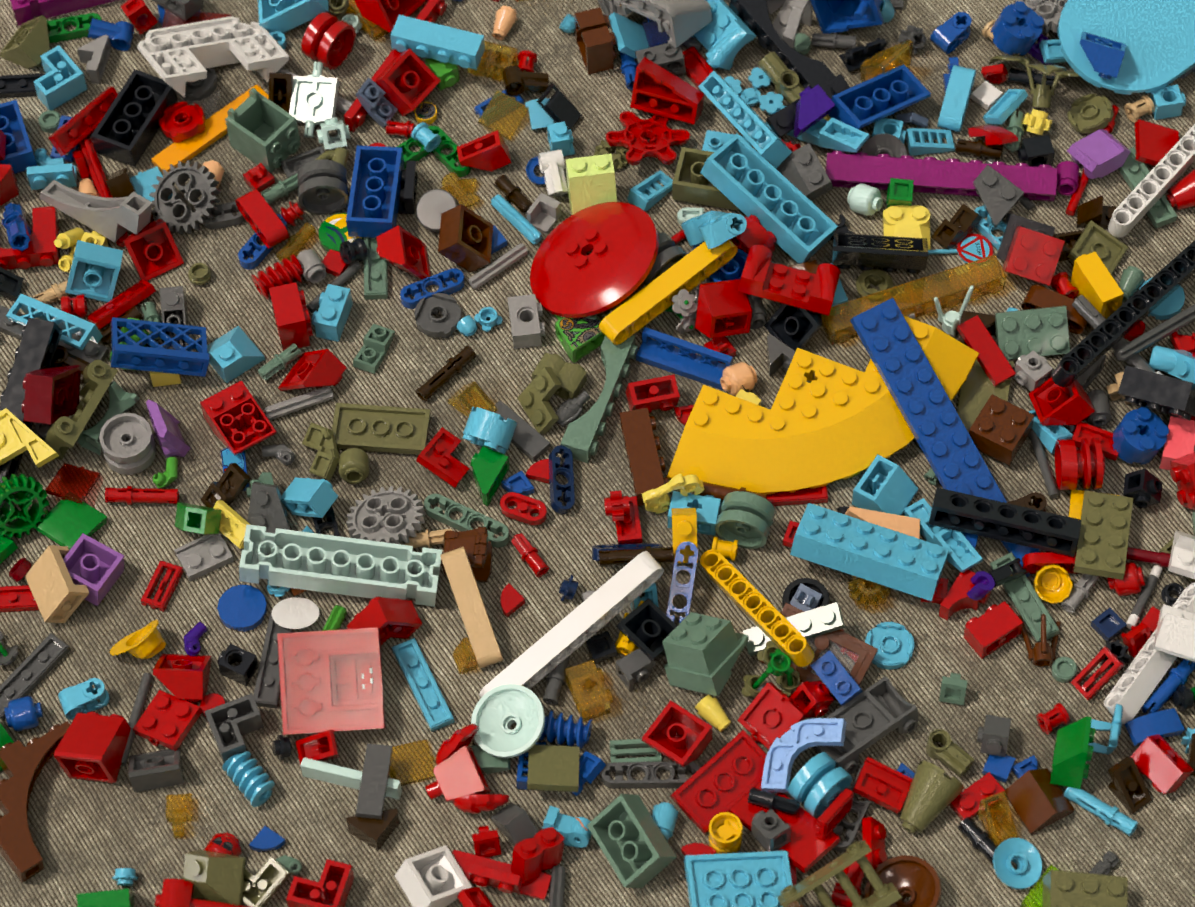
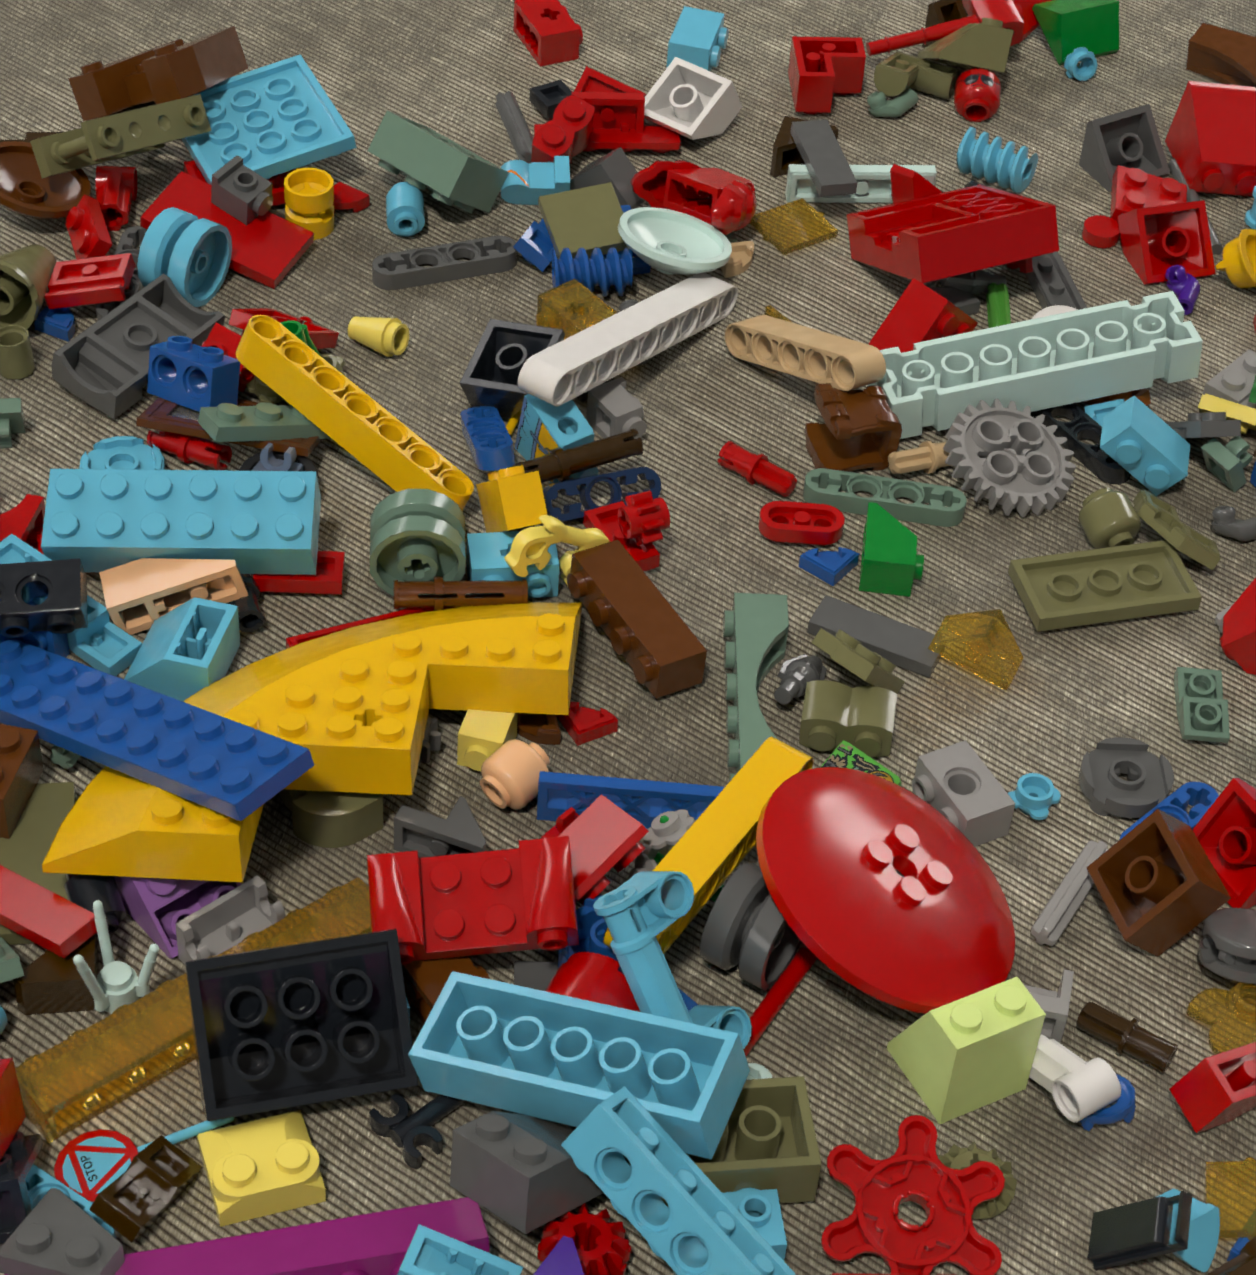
camera: 155 degrees right, 15 degrees down
clear yellow plate [166,794,193,838] -> none
dark grey brick [204,693,264,763] -> none
black brick [217,644,259,686] -> none
blue tile [249,826,286,852] -> none
medium azure tile [392,638,454,732] -> none
dark brown pin [416,345,476,402] -> none
red plate [416,427,470,488] -> none
medium azure hinge [456,315,477,336] -> none
medium azure brick [462,407,518,455] -> none
red tile [472,825,501,858] -> none
medium azure axle [491,194,542,244] -> none
blue tile [491,225,508,254] -> none
red tile [500,583,525,617] -> none
red tile [526,459,550,484] -> none
medium azure brick [547,121,575,157] -> none
dark blue beam [549,445,575,514] -> none
dark blue plate [558,575,579,602] -> none
sand green tile [610,739,662,763] -> none
red brick [625,374,680,413] -> none
medium azure slope [627,170,673,212] -> none
red slope [641,700,713,767] -> none
sand green piece [663,612,749,696] -> none
red tile [670,729,767,834] -> none
black axle [748,787,800,815] -> none
light blue plate [761,718,847,793] -> none
red tile [815,788,854,840] -> none
light aqua head [847,183,883,216] -> none
green brick [886,178,914,209] -> none

